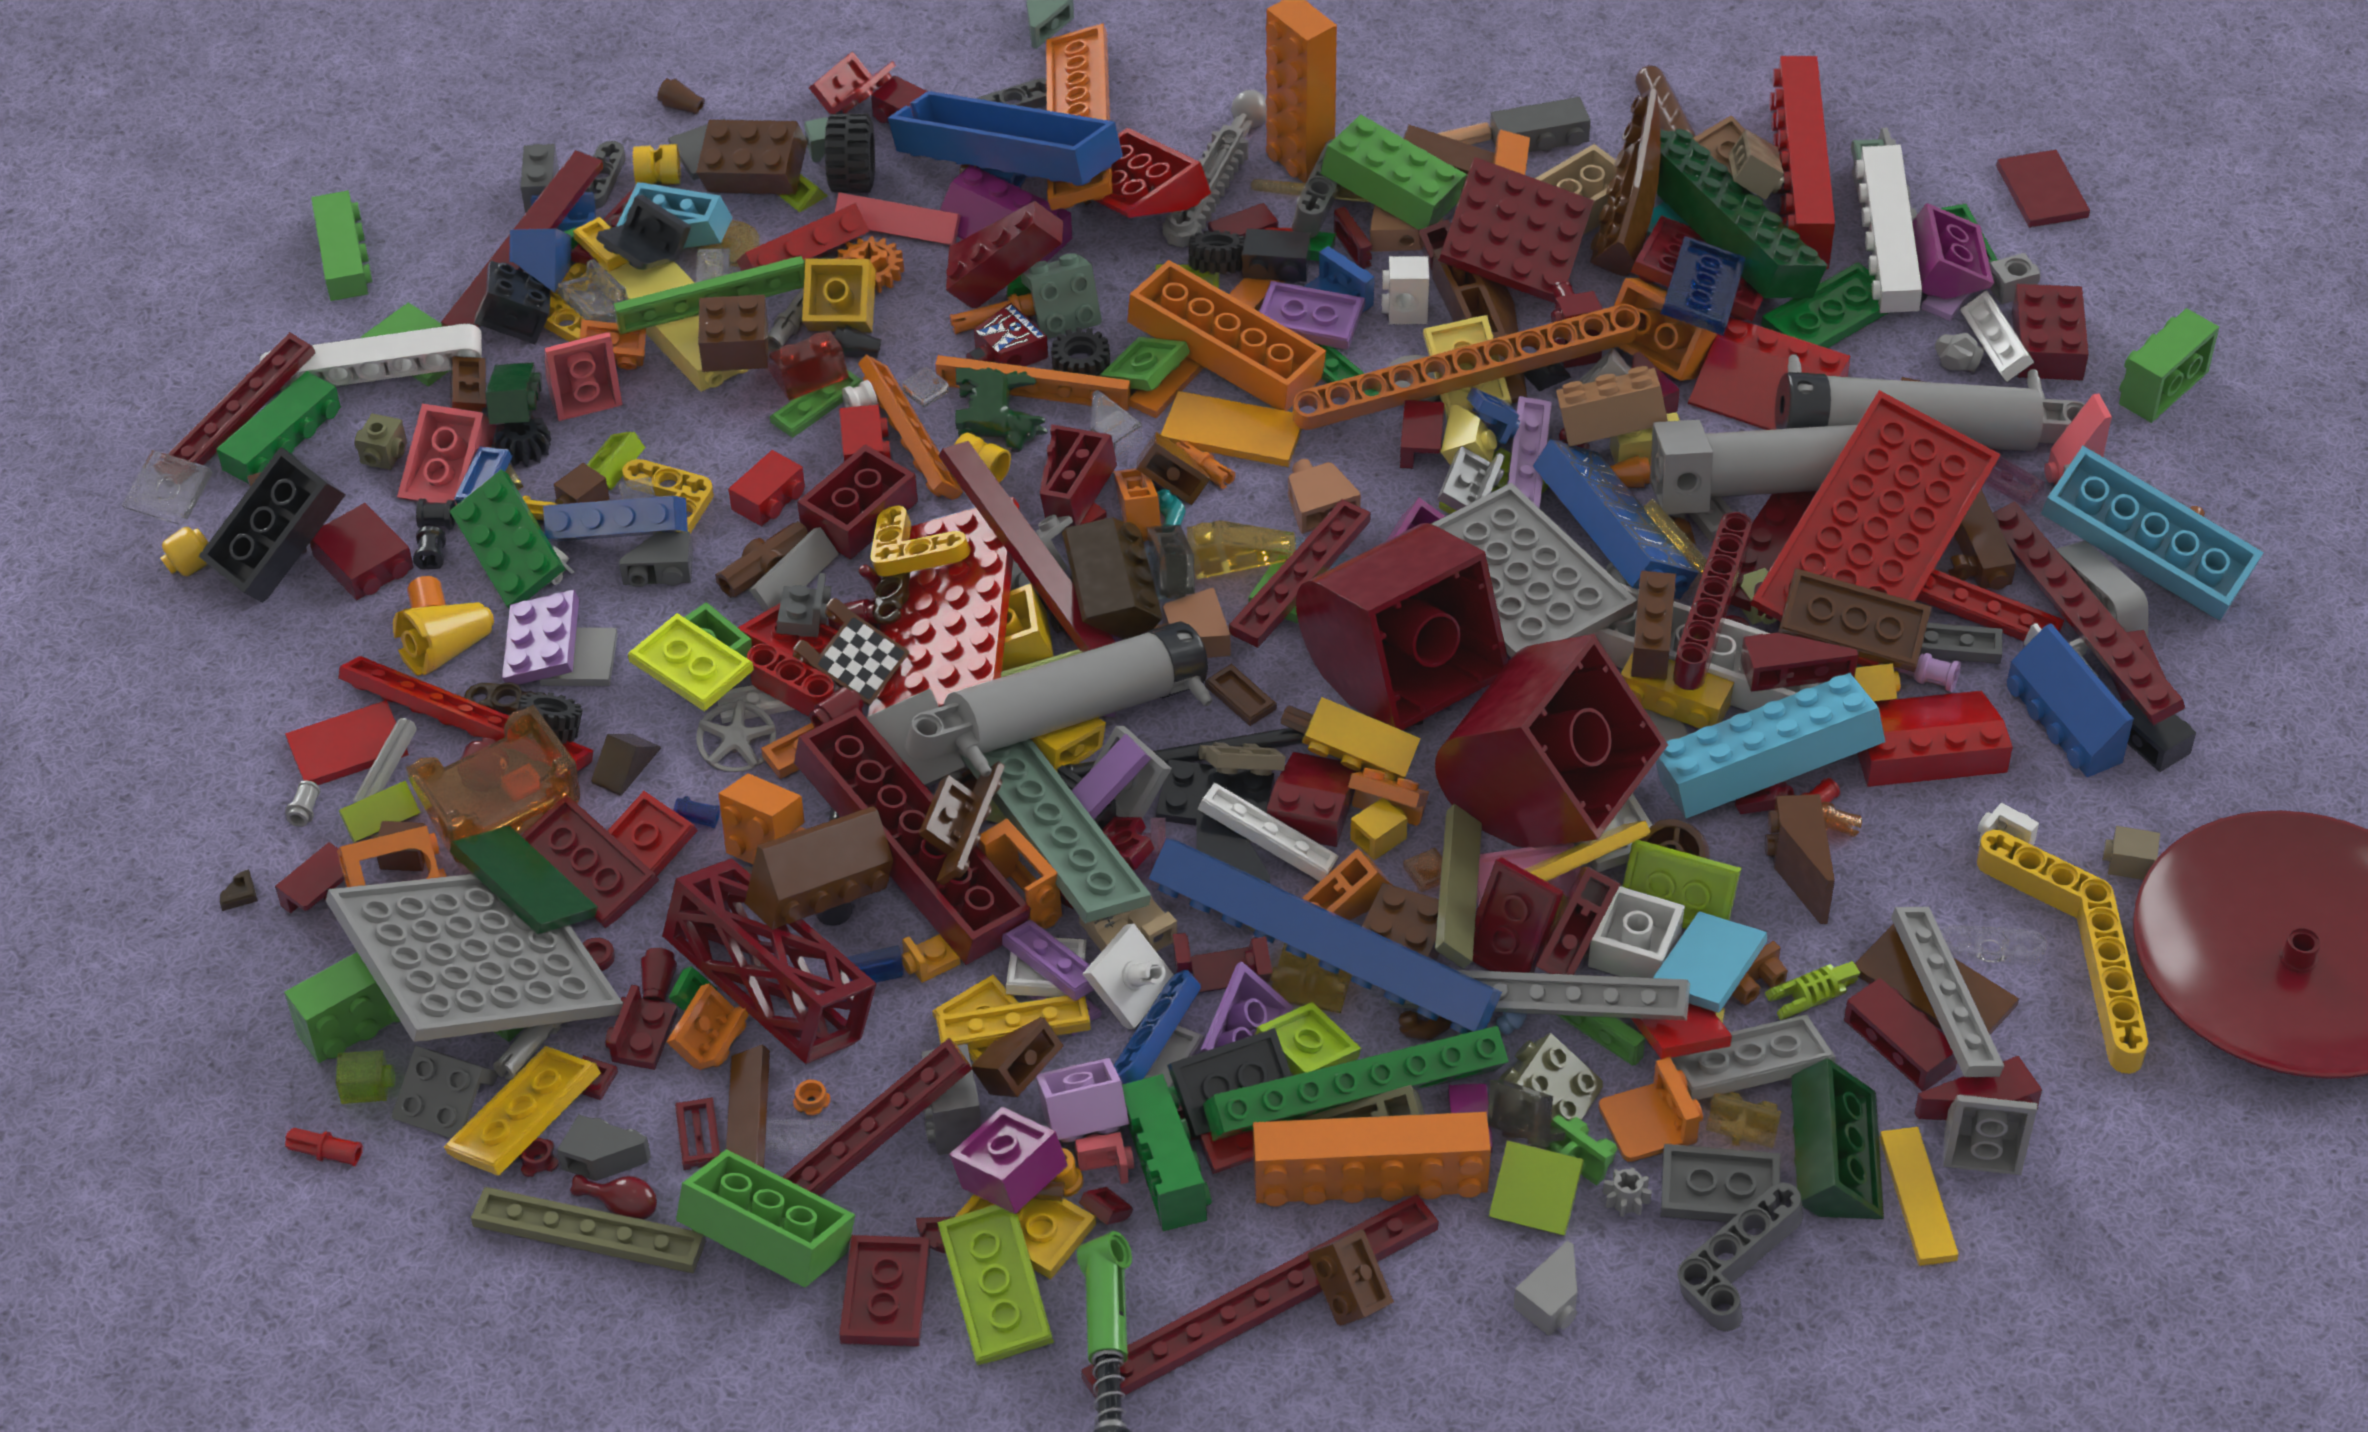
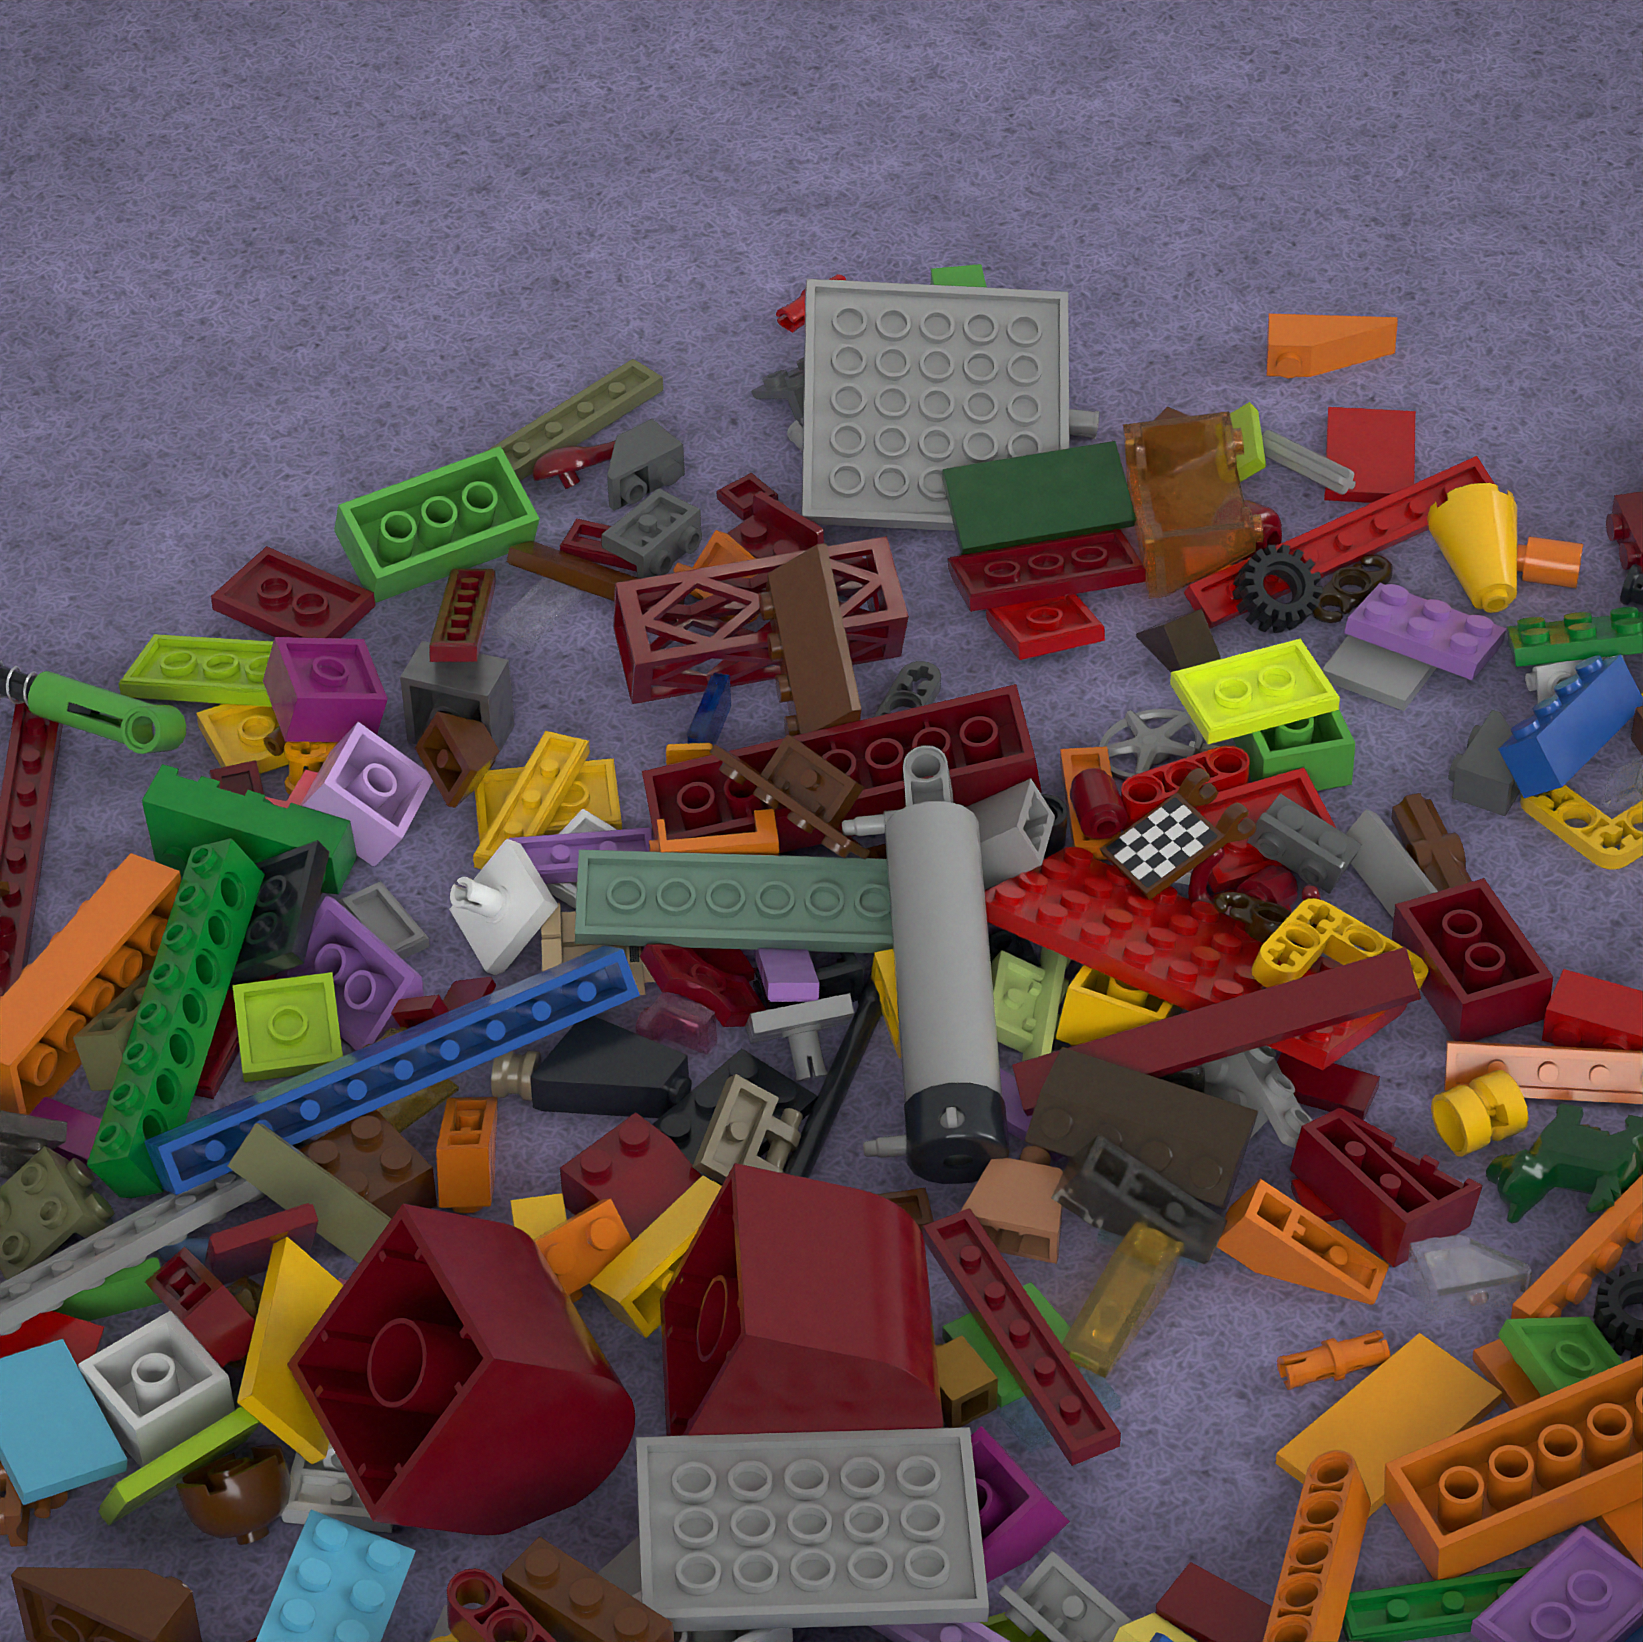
camera: 120 degrees right, 5 degrees down
dark brown tile [220,869,258,911] -> none
dark red panel [275,842,344,913] -> none
light grey pin [285,780,321,827] -> none
orange panel [337,825,447,887] -> none
yellow tile [444,1046,601,1176] -> none
dark red plate [518,1138,559,1177] -> none
dark red tile [582,937,615,971] -> none
clear blue pin [673,796,721,828] -> none
orange piece [718,773,805,865] -> none
red brick [728,450,805,527] -> none
orange plate [793,1080,831,1116] -> none
blue beam [1113,970,1201,1085] -> none
reddish brown slope [1136,432,1211,505] -> none
teal arm [1157,489,1186,535] -> none
dark red tile [1173,933,1192,974] -> none
white tile [1197,783,1339,881] -> none
nougat torso [1288,459,1361,534] -> none
none -> dark grey bracket [602,488,702,579]
none -> orange slope [1267,313,1398,378]

